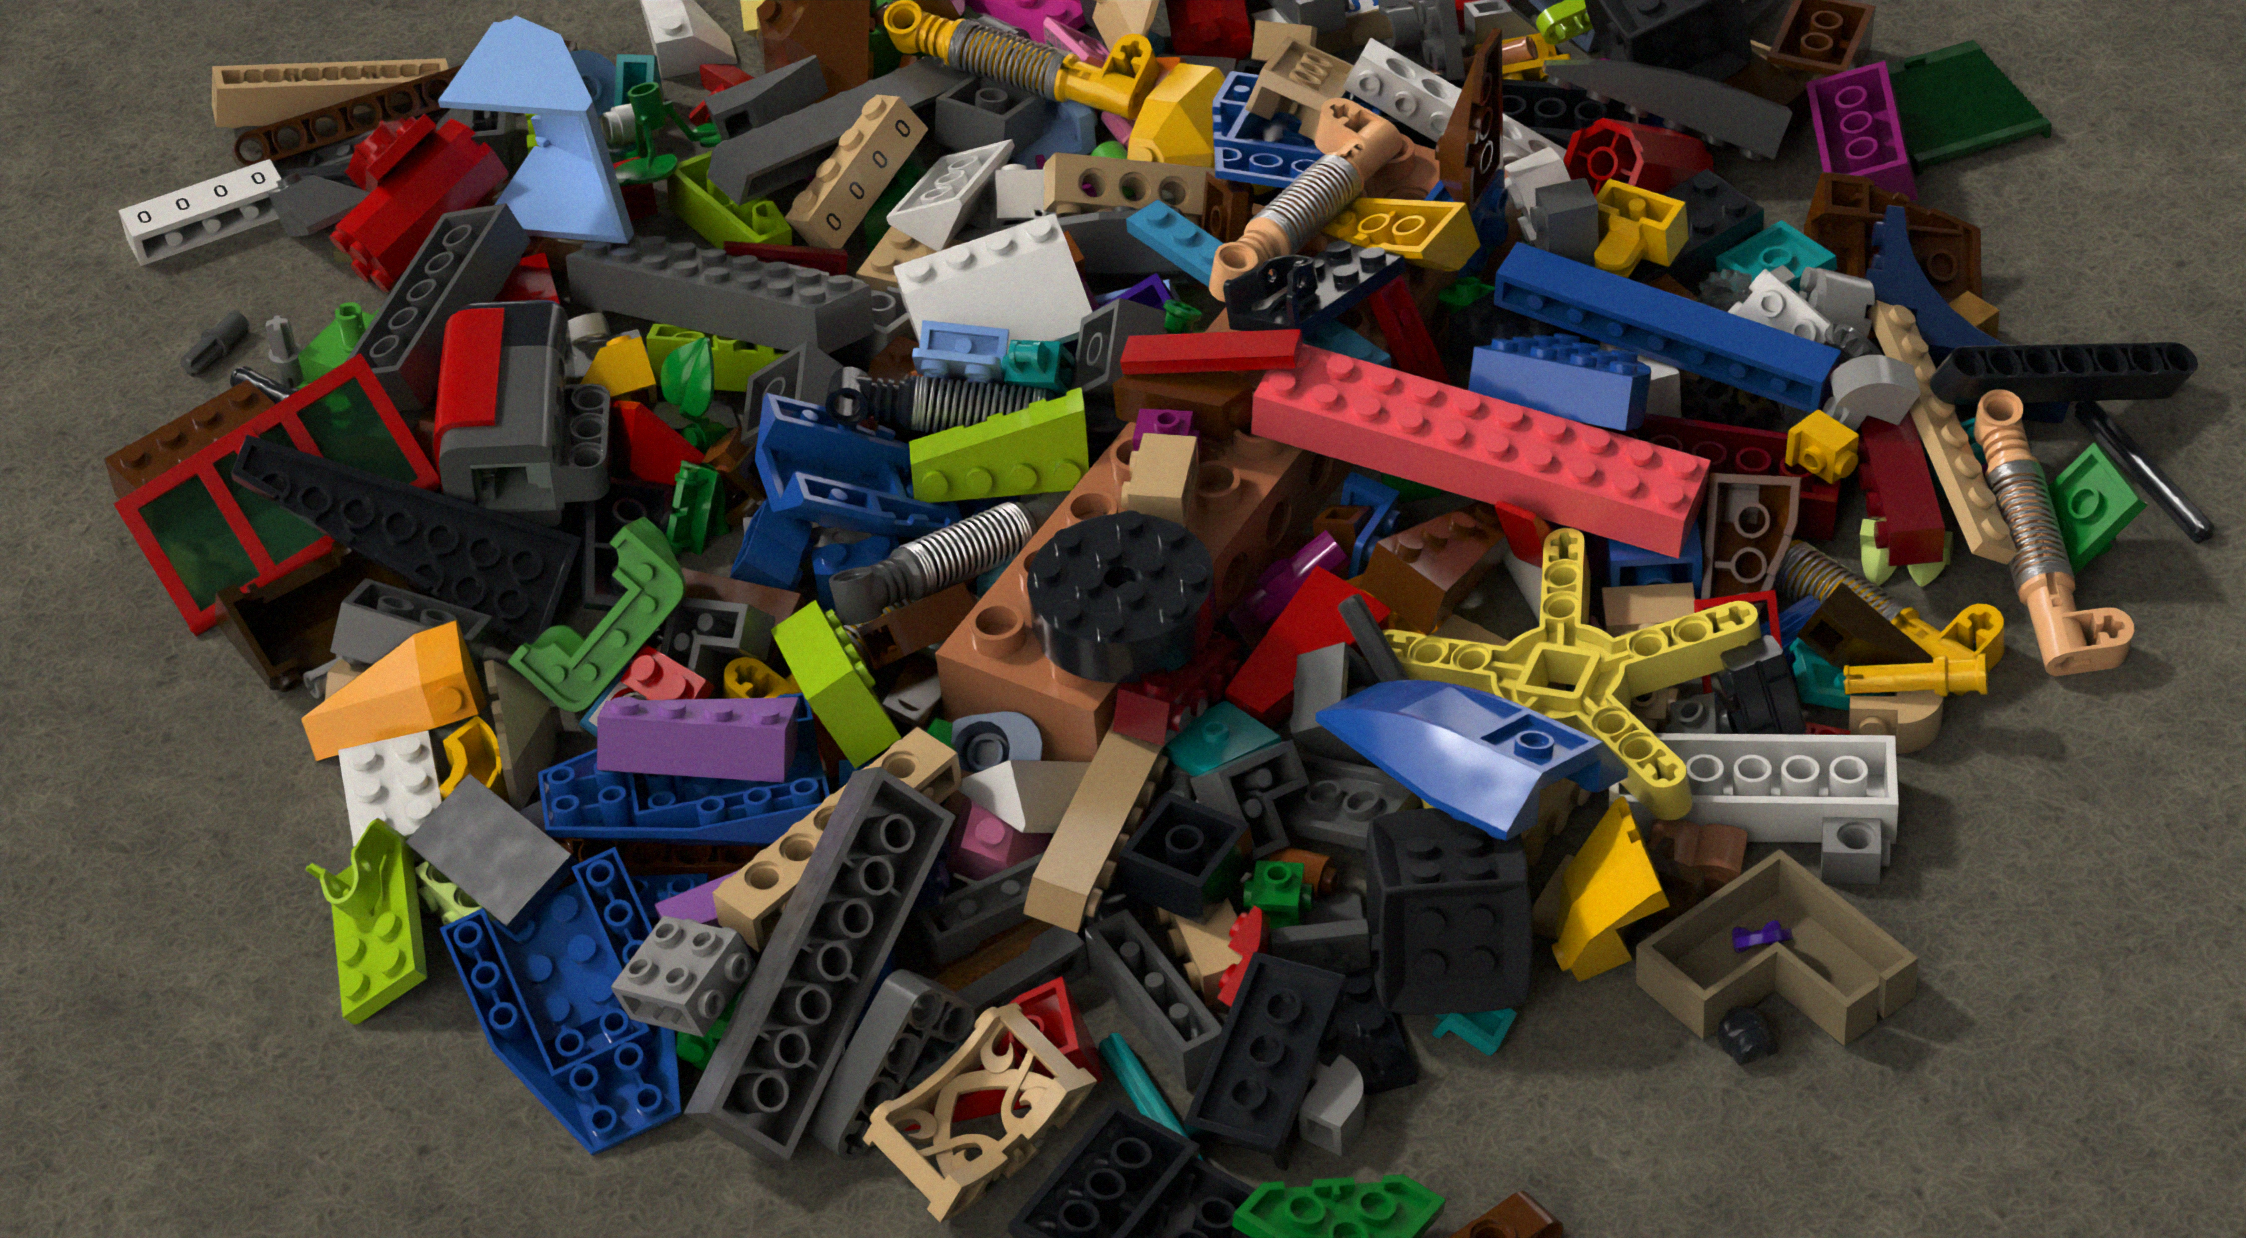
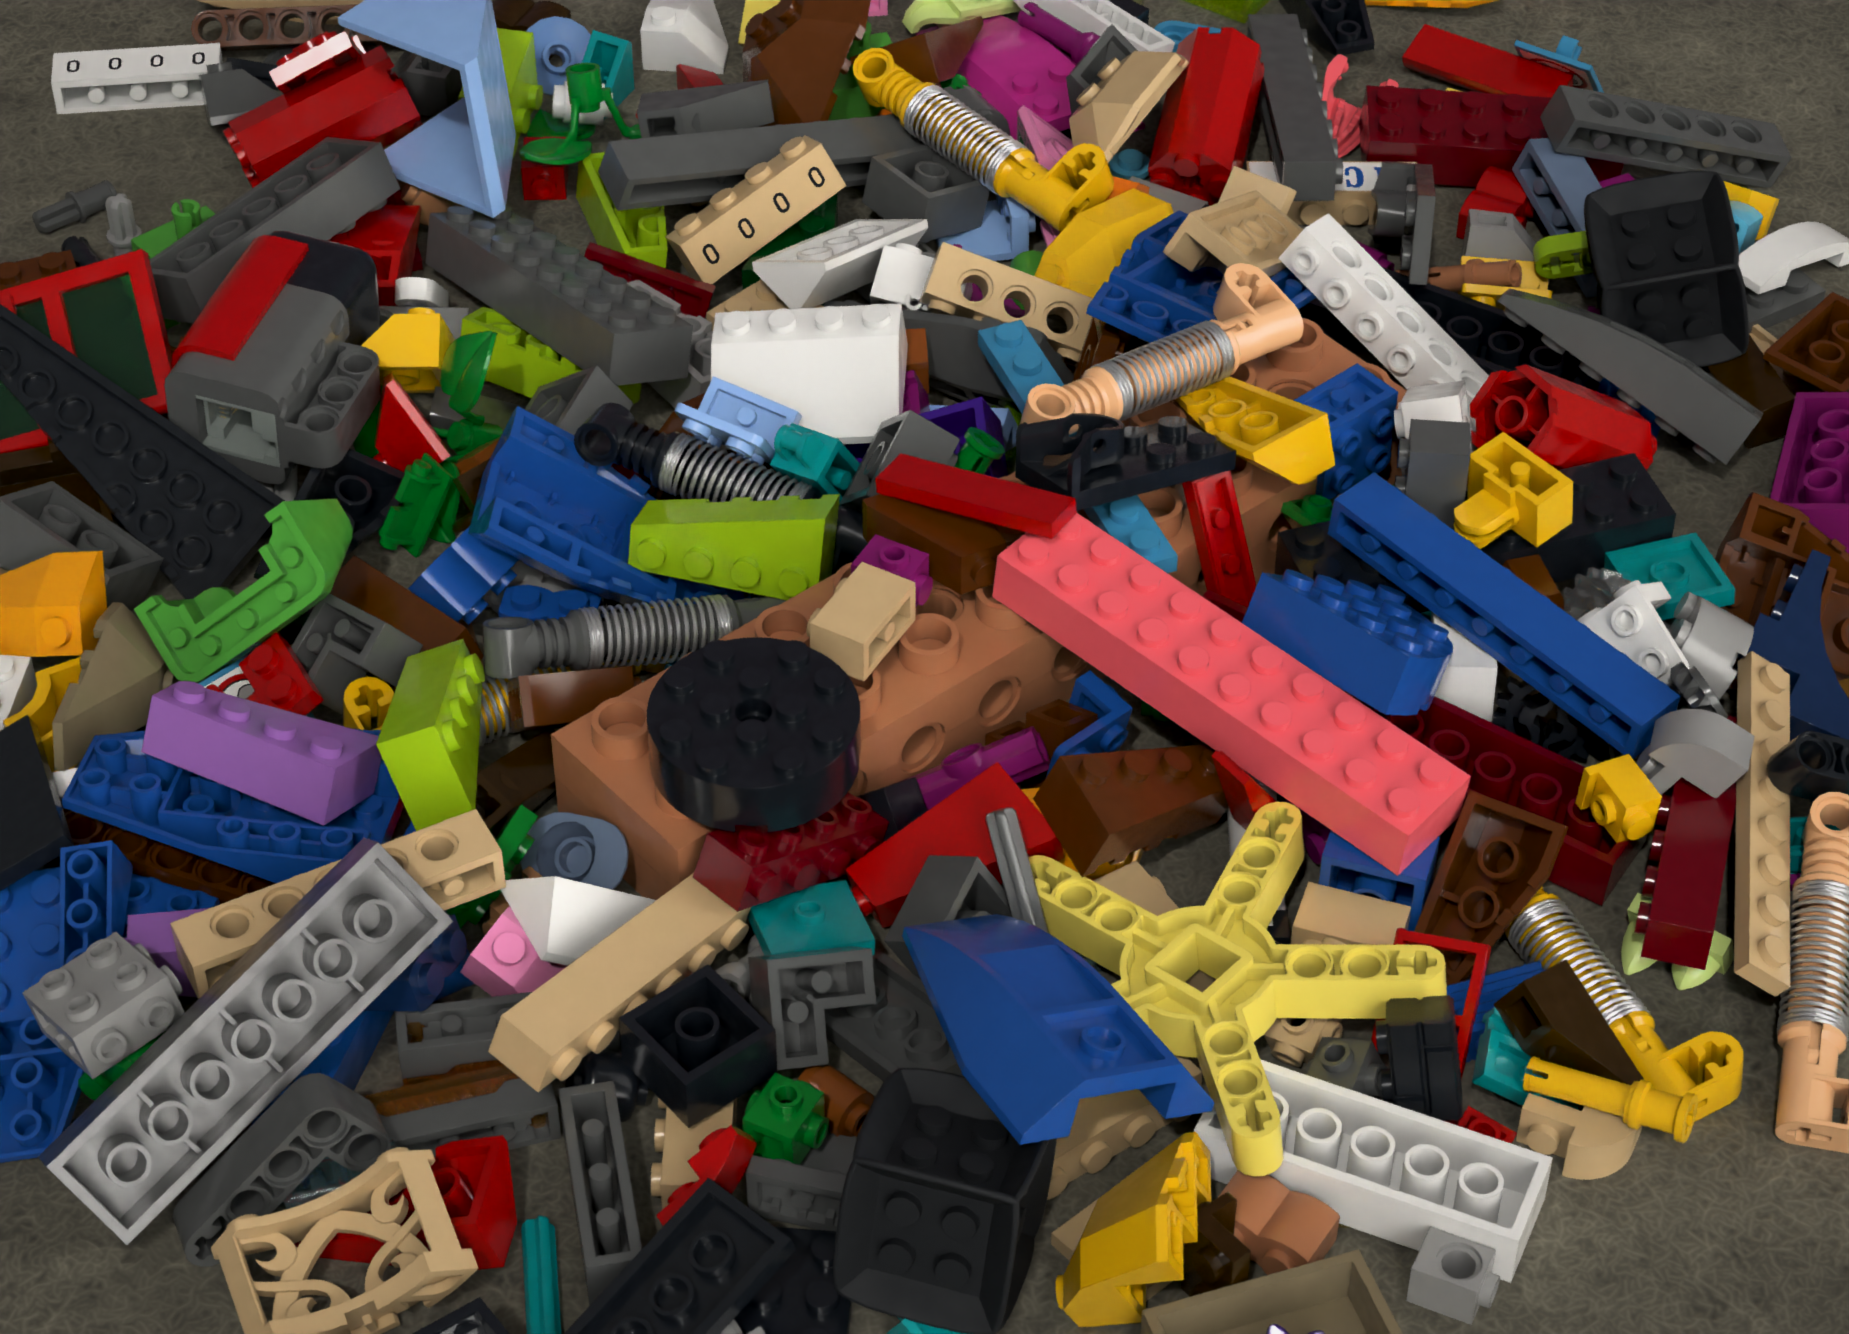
camera: 15 degrees right, 0 degrees up
reddish brown wedge [1435,28,1503,216] -> none

